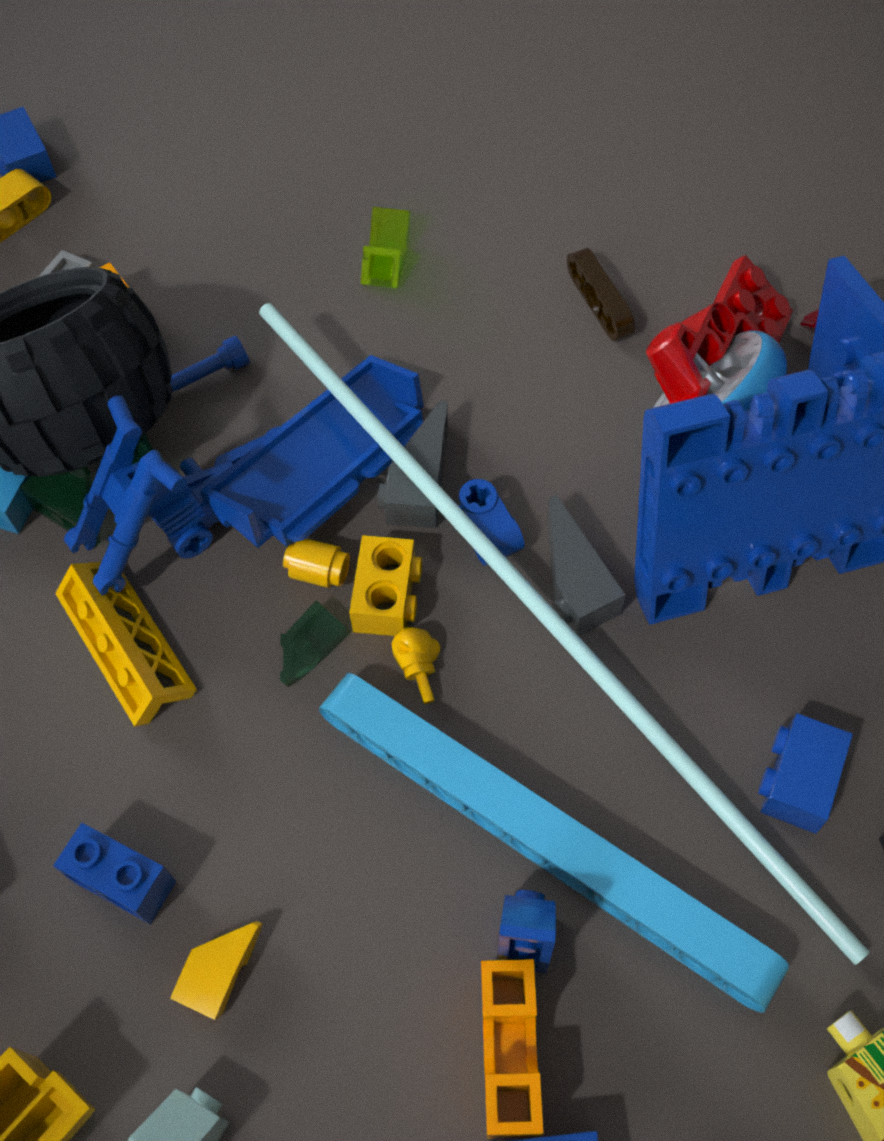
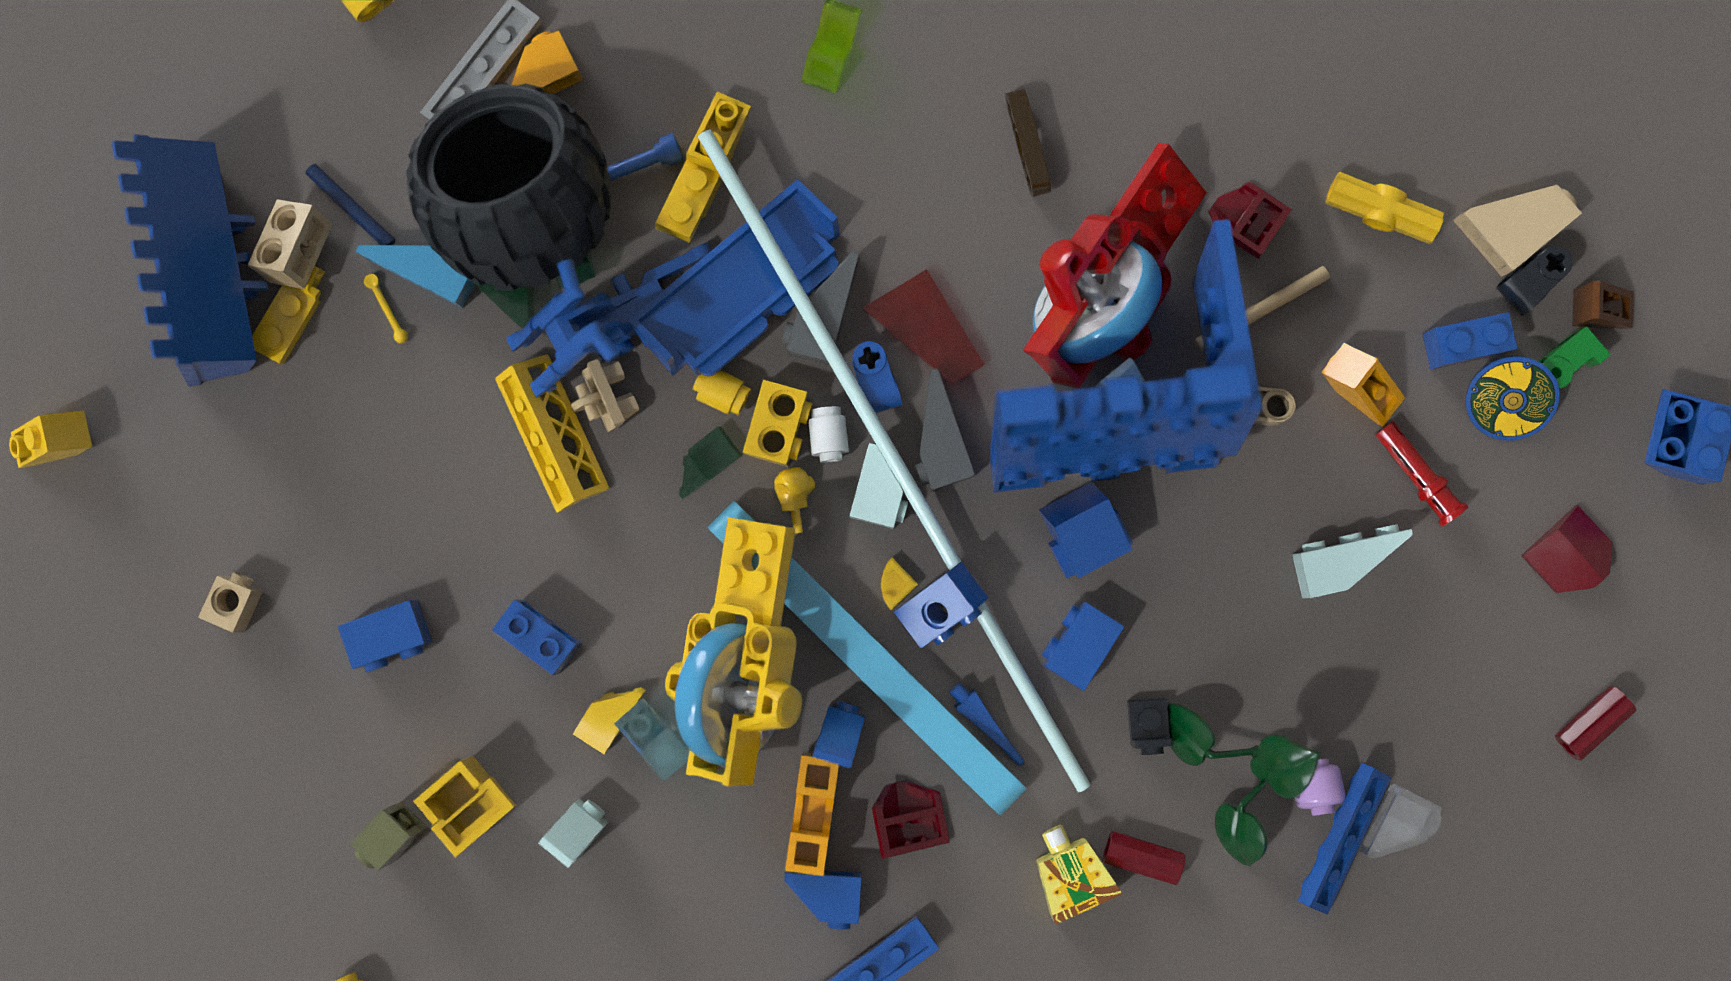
camera: 10 degrees right, 25 degrees up
none -> tan hips [571,359,639,433]
none -> clear light blue slope [614,698,690,781]
none -> yellow slope [655,92,751,243]
none -> yellow piece [665,517,802,786]
none -> white brick [808,406,849,463]
none -> light aqua slope [850,443,908,529]
none -> clear red wing [863,269,984,385]
none -> dark red slope [872,780,950,859]
none -> yellow tile [881,558,918,610]
none -> brick [894,561,989,648]
none -> blue piece [949,683,1024,766]
none -> blue plate [1039,482,1133,578]

